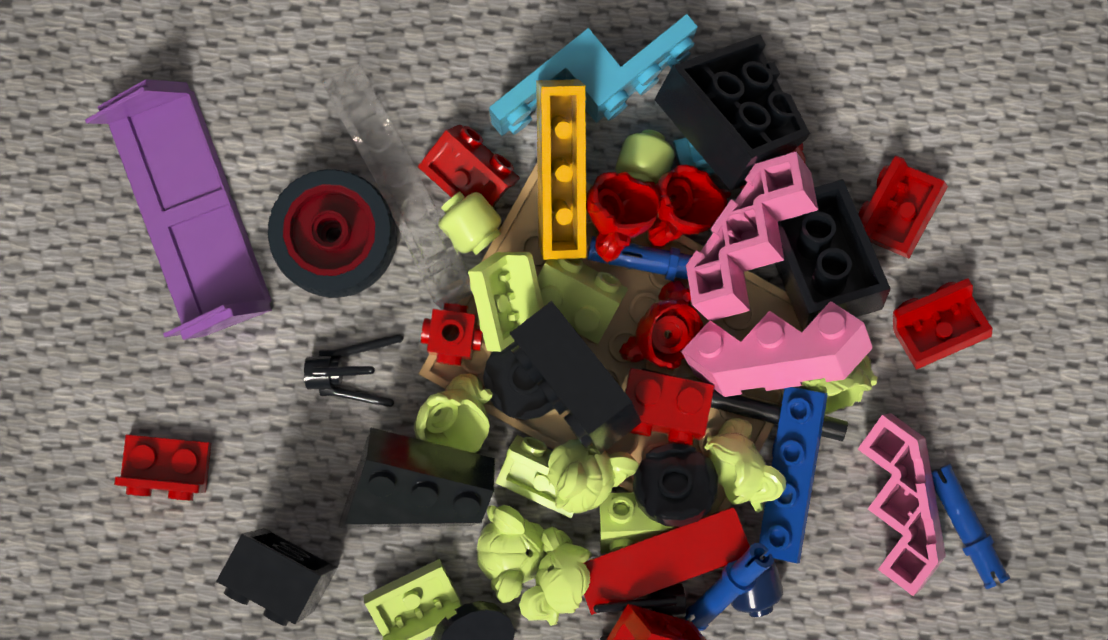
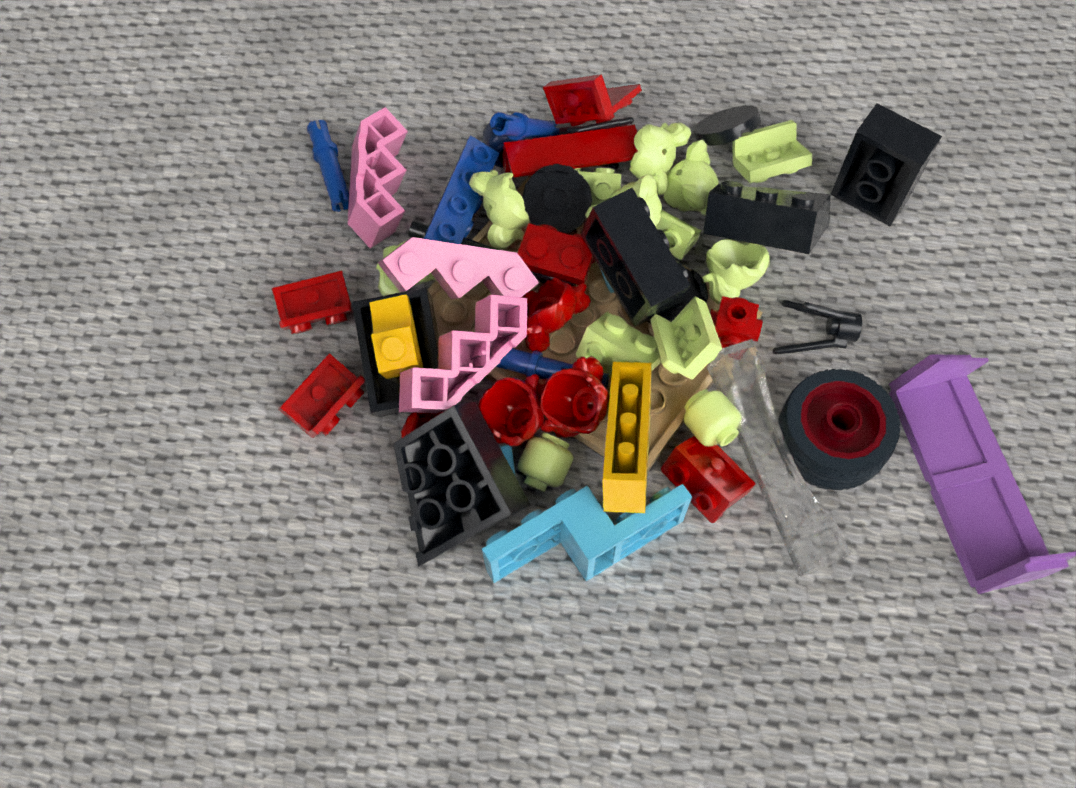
camera: 170 degrees left, 20 degrees down
red bracket [114,434,212,501] -> none
none -> yellow arch [369,294,423,379]

